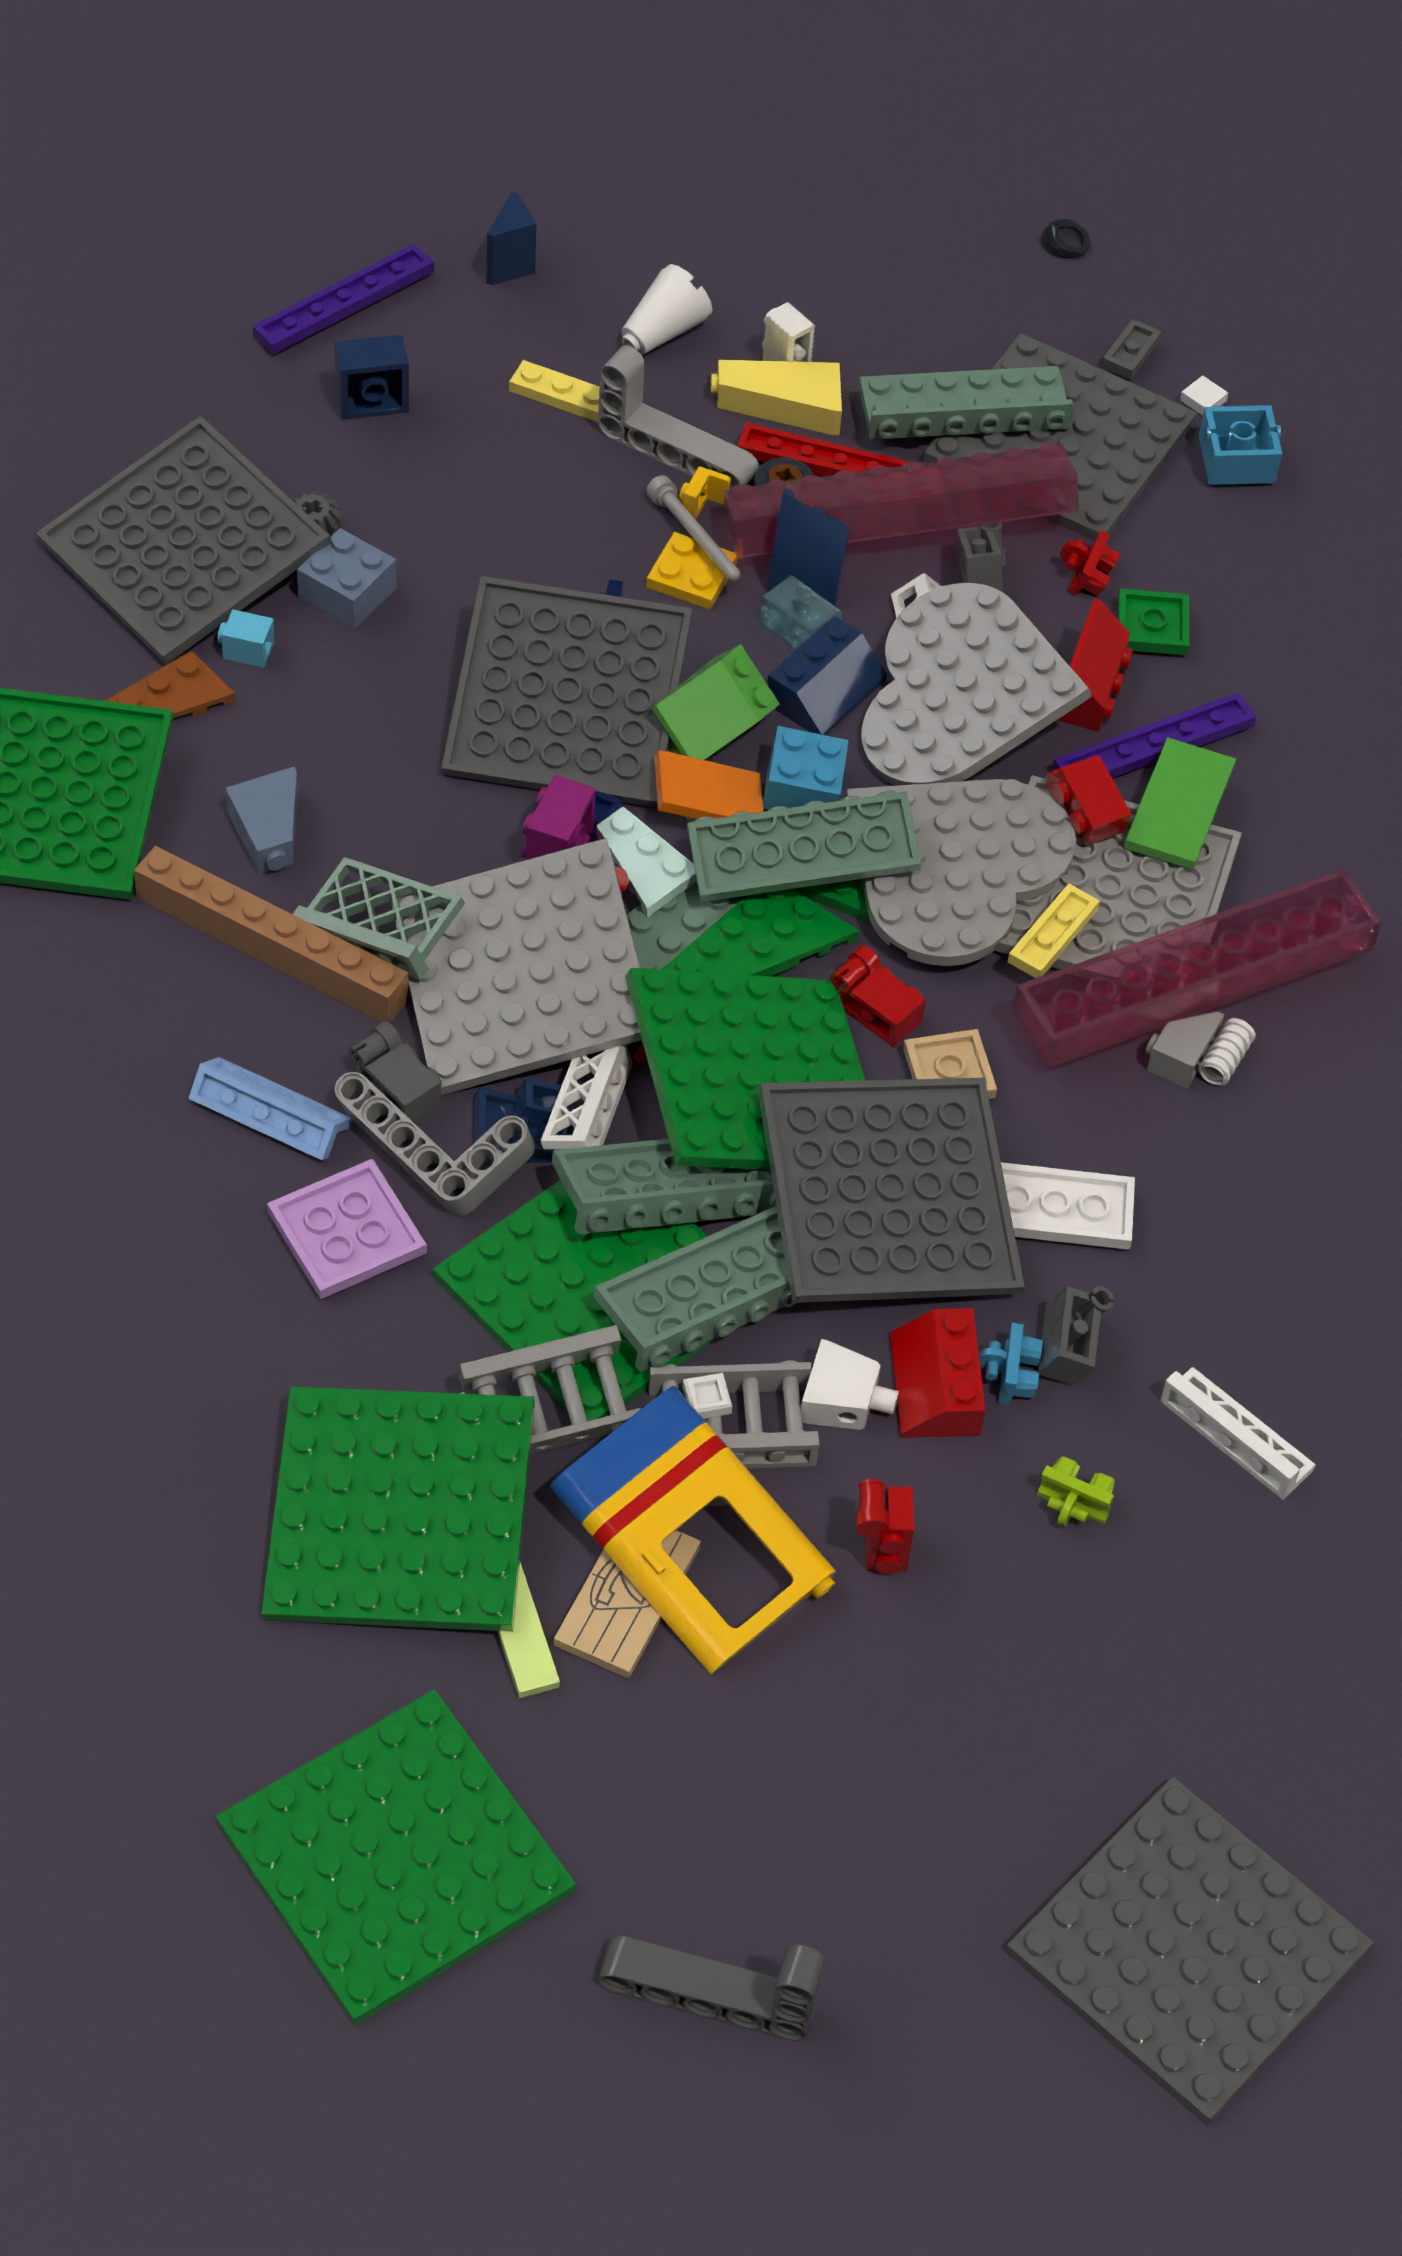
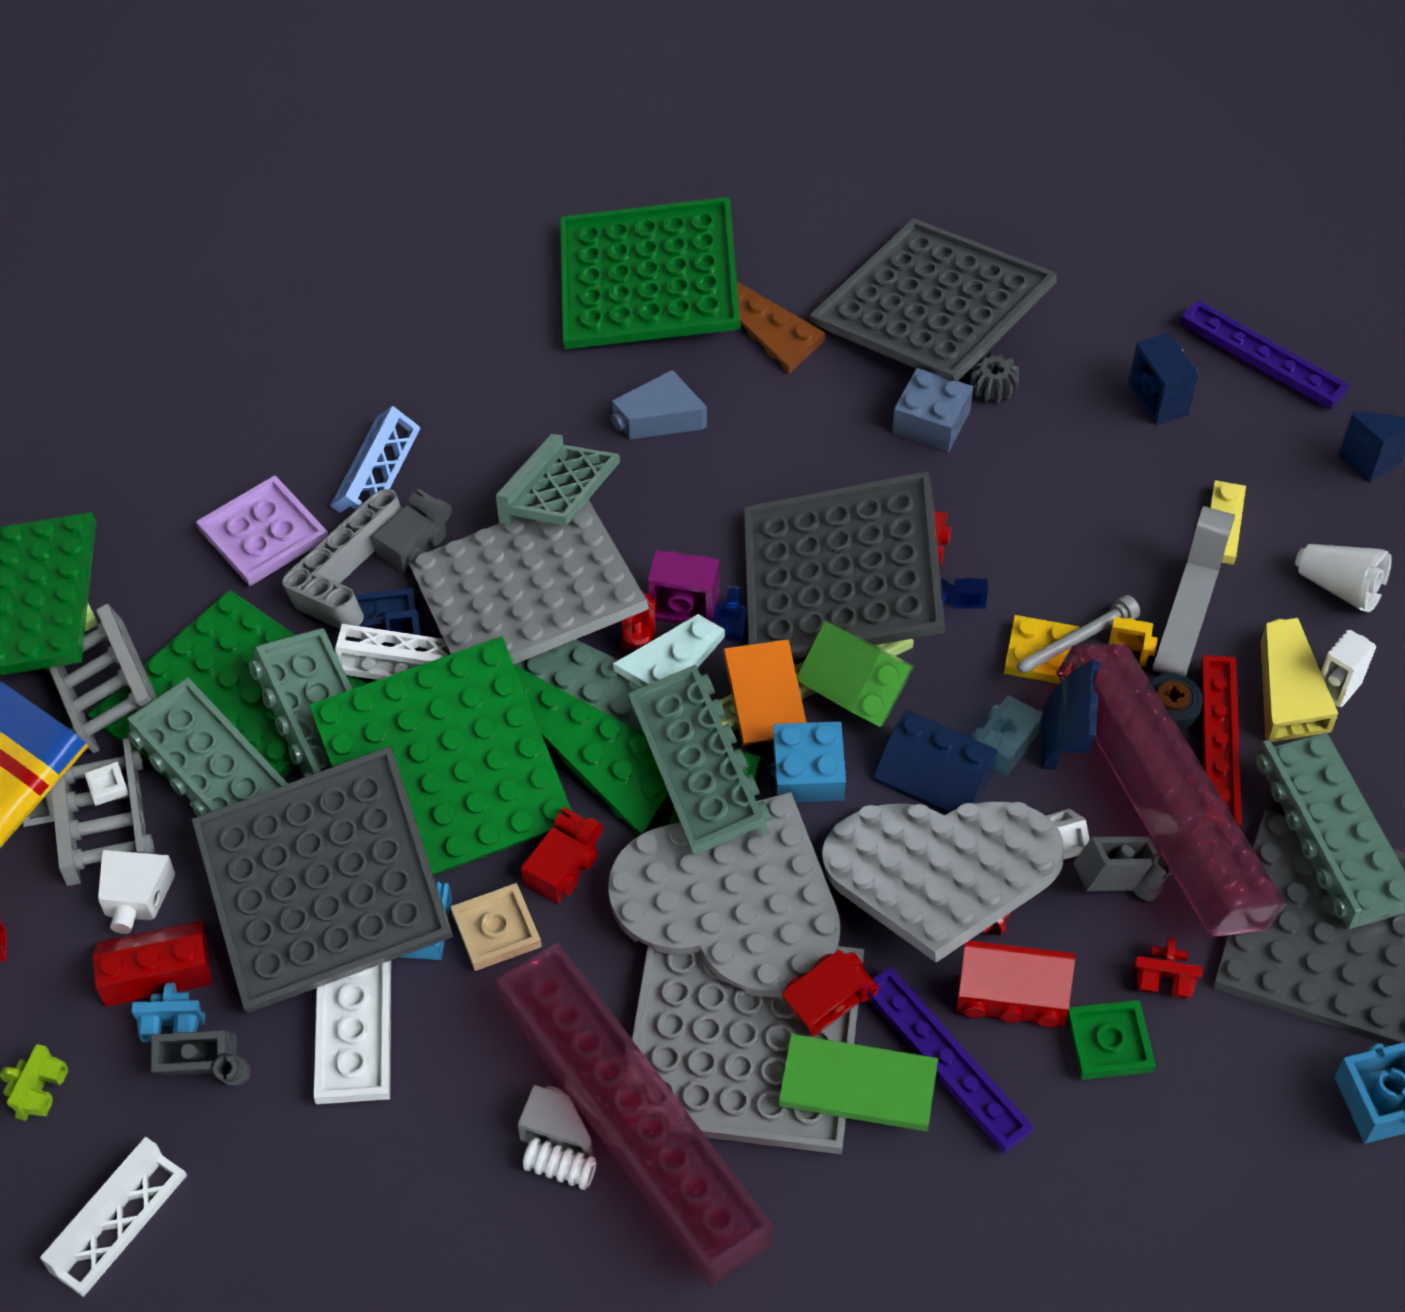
camera: 85 degrees right, 0 degrees up
medium nougat brick [134,846,409,1023] -> none
medium azure brick [218,609,275,668] -> none
light yellow plate [1008,883,1100,980] -> none

